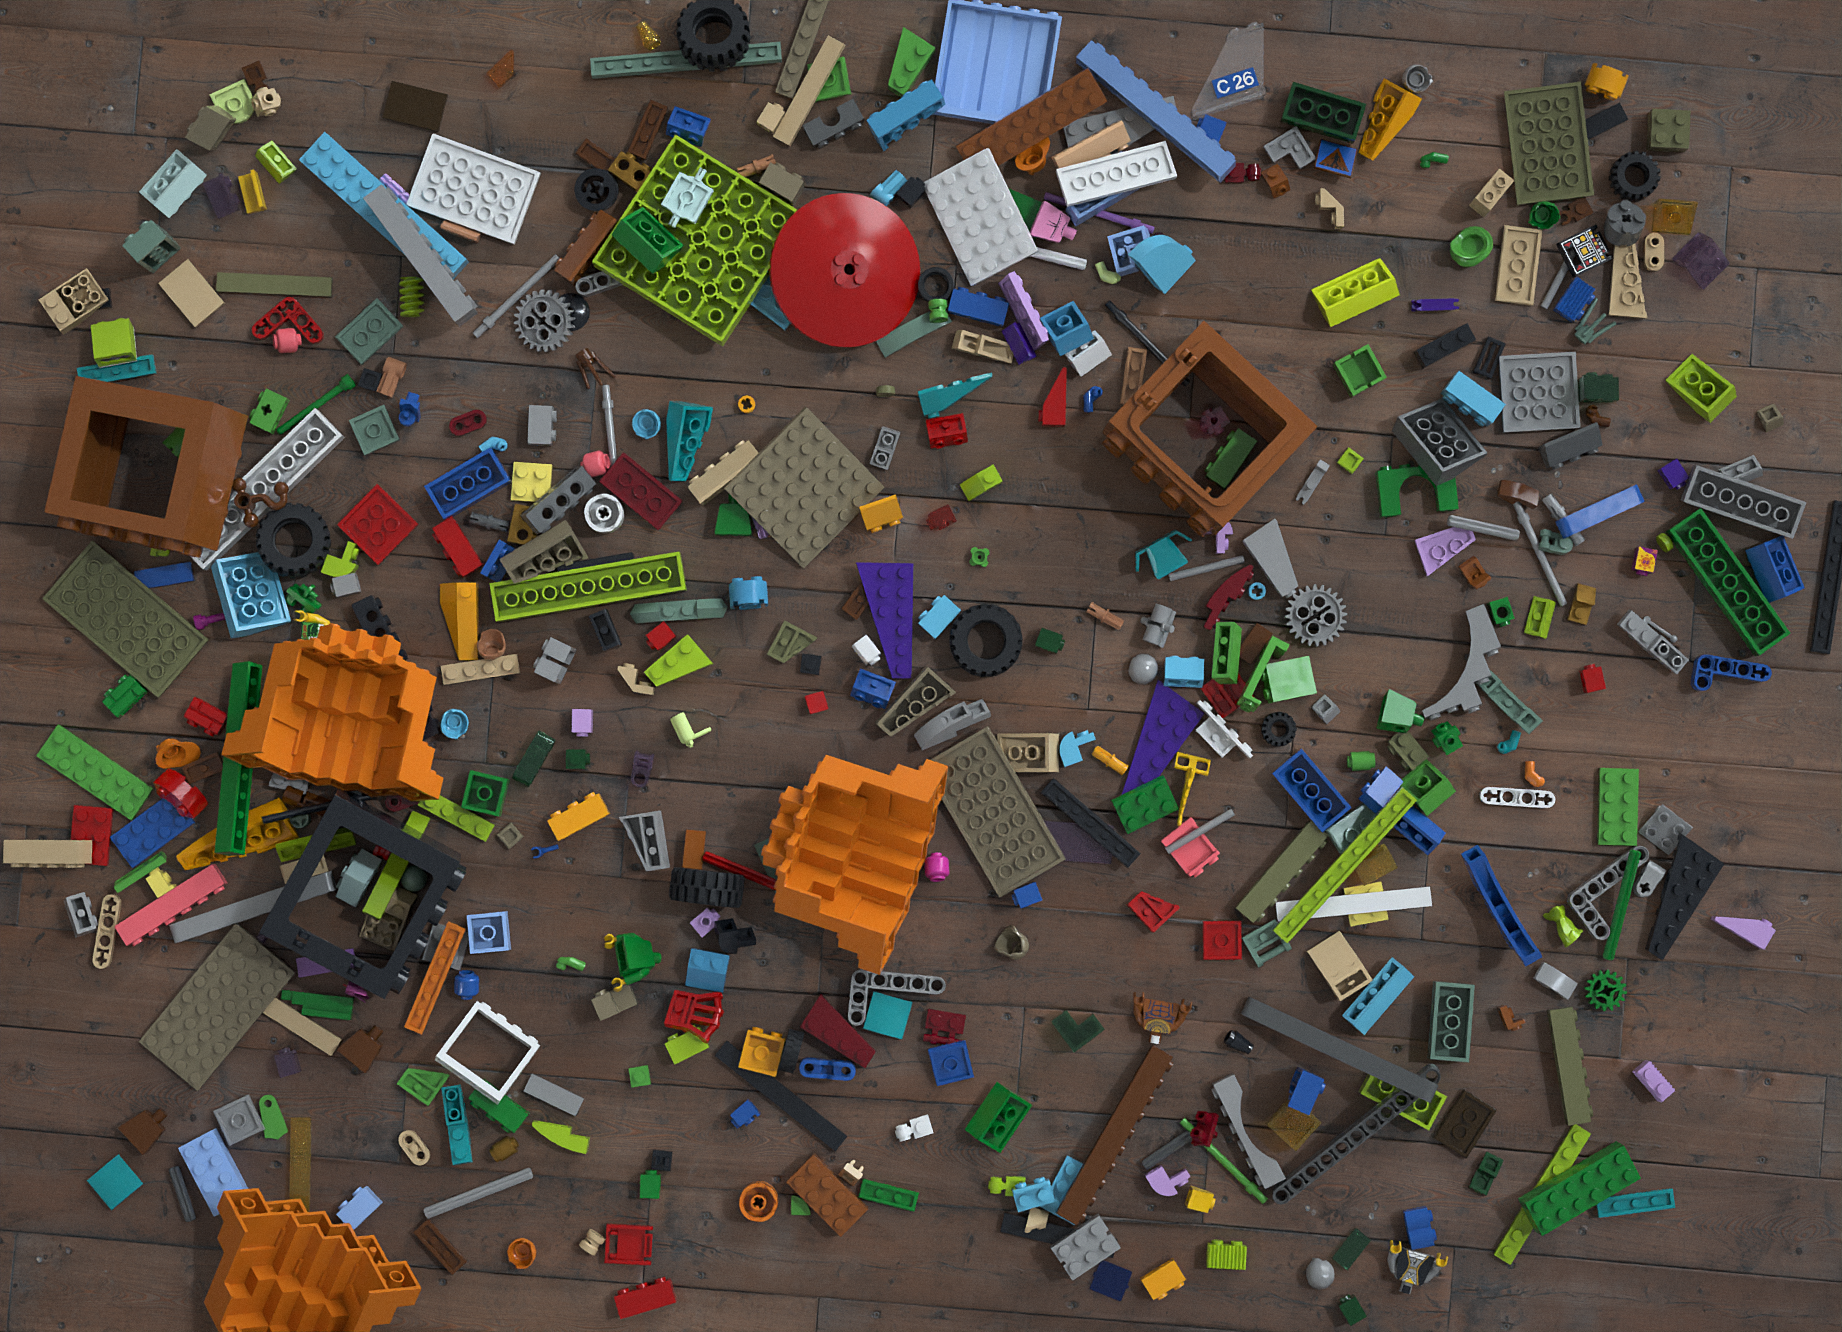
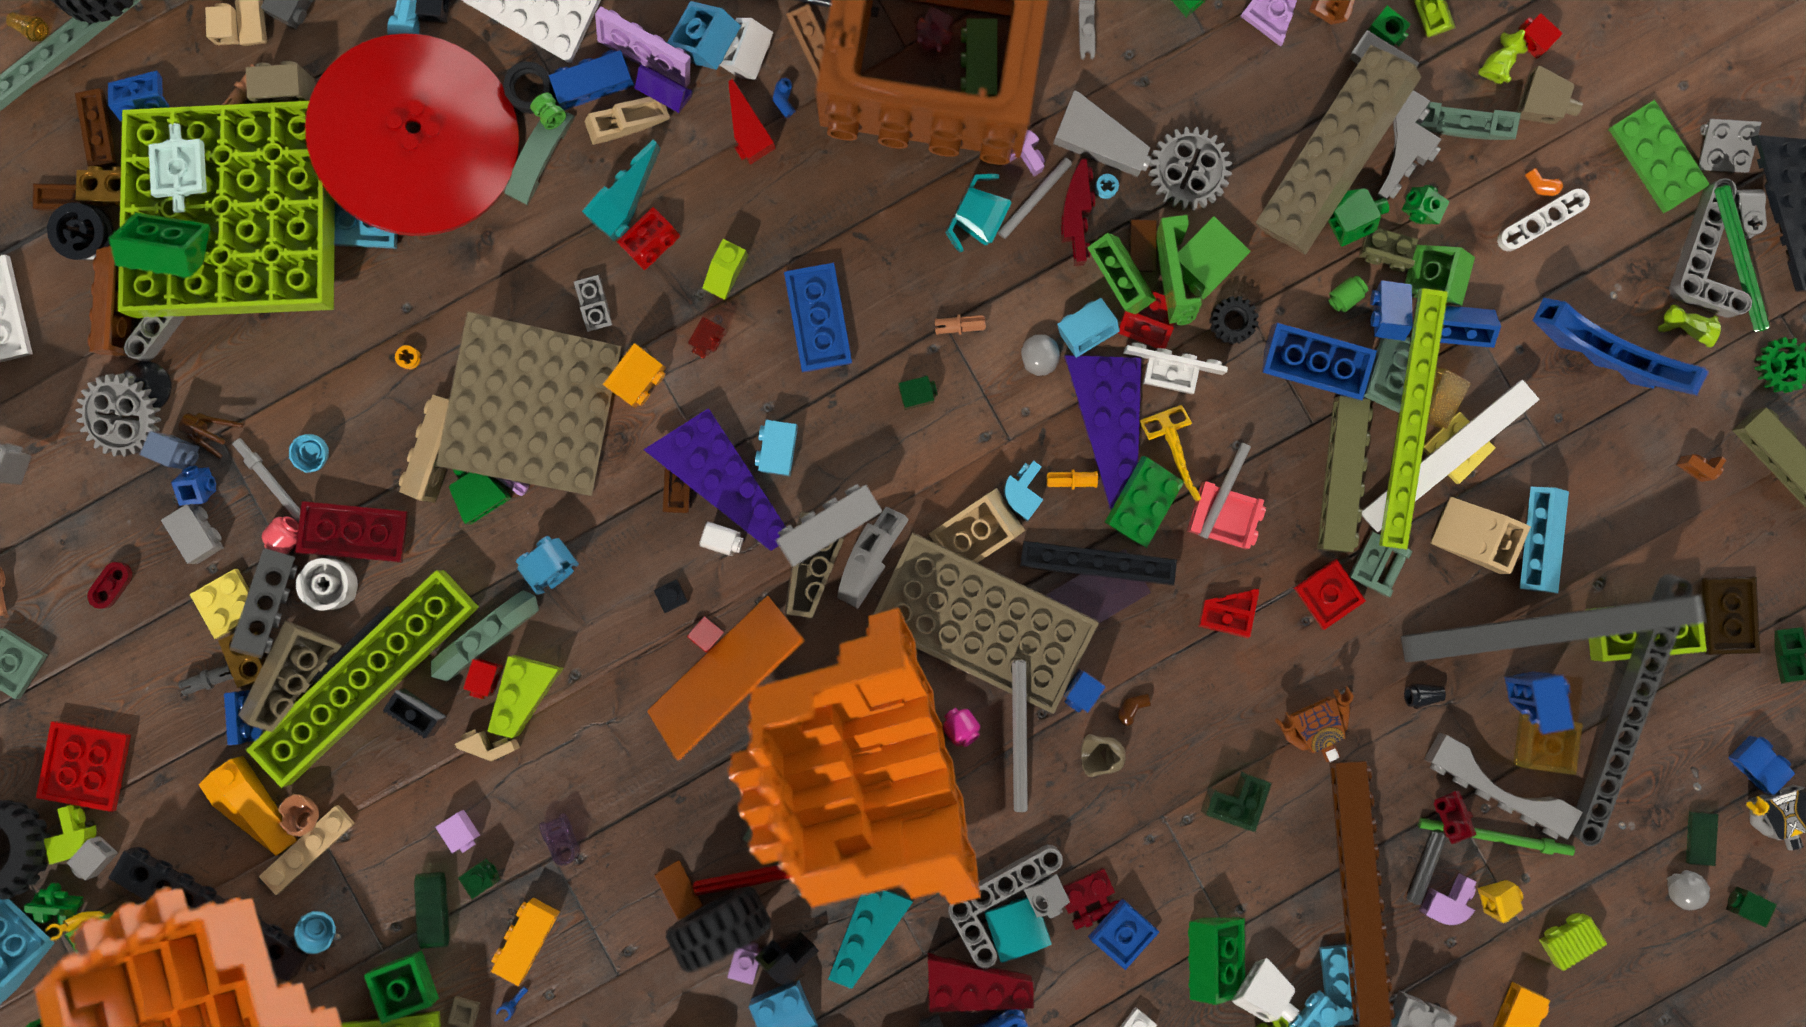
camera: 35 degrees left, 0 degrees up
blue hips [399,392,421,426] -> none
blue brick [424,447,512,520] -> none
red brick [432,516,484,578] -> none
light grey bar [473,254,560,338] -> none
medium azure arm [478,437,507,452] -> none
light grey piece [533,637,577,684] -> none
light grey wedge [619,811,670,871] -> none
teal wedge [666,401,713,481] -> none
yellowish green piece [670,712,711,748] -> none
olive wing [767,620,817,663] -> none
blue bracket [850,668,896,709] -> none
olive tile [876,385,895,397] -> none
black tyre [949,603,1023,678] -> none
bright green plate [969,547,989,567] -> none
light grey pin [1141,604,1176,648] -> none
light grey slope [1311,695,1340,724] -> none
sand green brick [1427,981,1475,1062] -> none
teal arm [1497,730,1521,754] -> none
light grey slope [1533,962,1577,1000] -> none
none -> sand blue brick [139,431,200,469]
none -> blue brick [171,466,216,506]
none -> orange piece [647,596,804,760]
none -> light grey brick [775,484,882,567]
none -> blue plate [784,263,852,373]
none -> teal wing [828,889,913,989]
none -> light grey axle [1012,660,1028,812]
none -> light grey brick [1024,874,1070,918]
none -> reddish brown arm [1118,694,1151,726]
none -> white torso [1232,958,1299,1023]
none -> dark tan brick [1256,45,1421,255]
none -> lime animal [1478,29,1528,84]
none -> dark tan torso [1516,65,1583,124]

